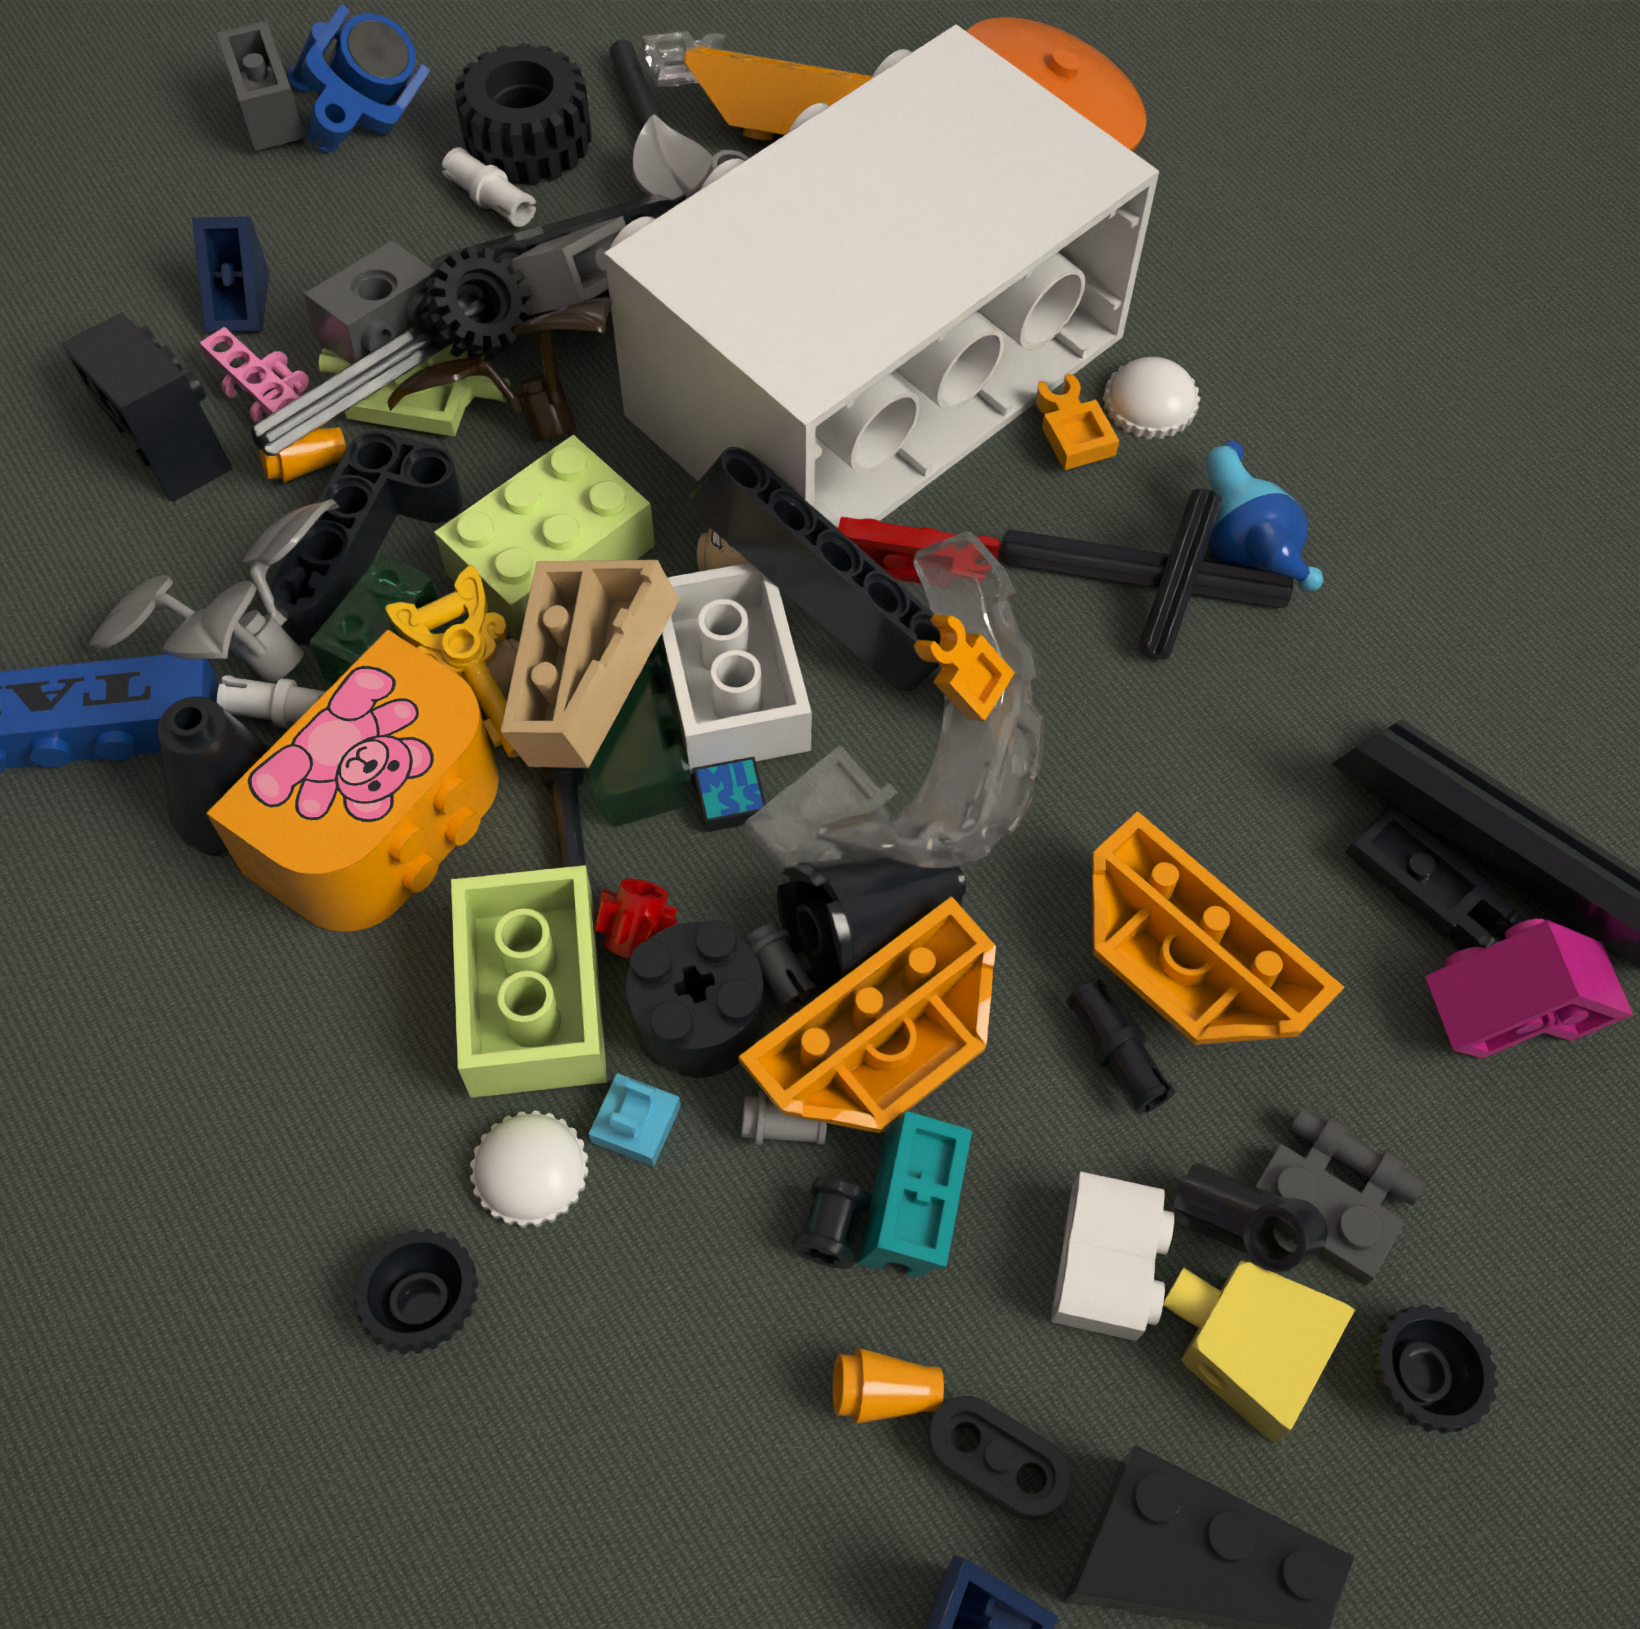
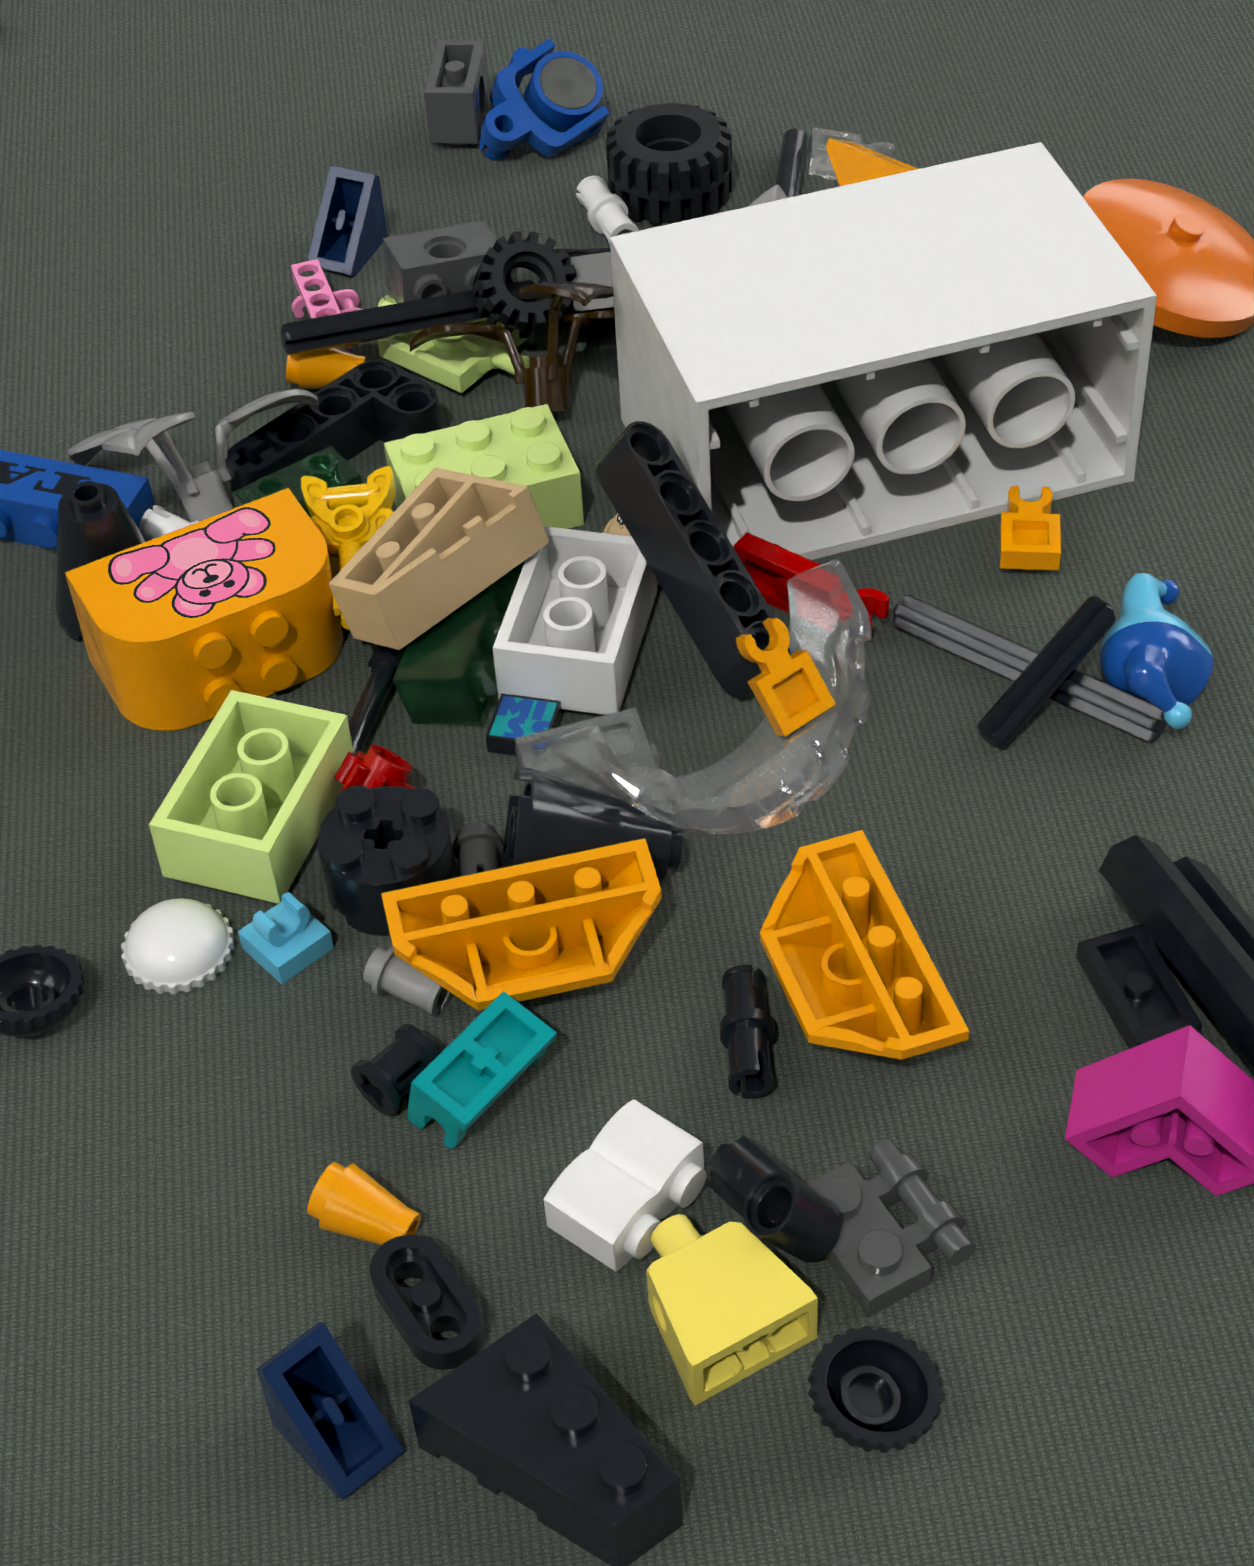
camera: 30 degrees right, 15 degrees down
black wedge [61,312,233,502] -> none
white hat [1103,357,1200,439] -> none

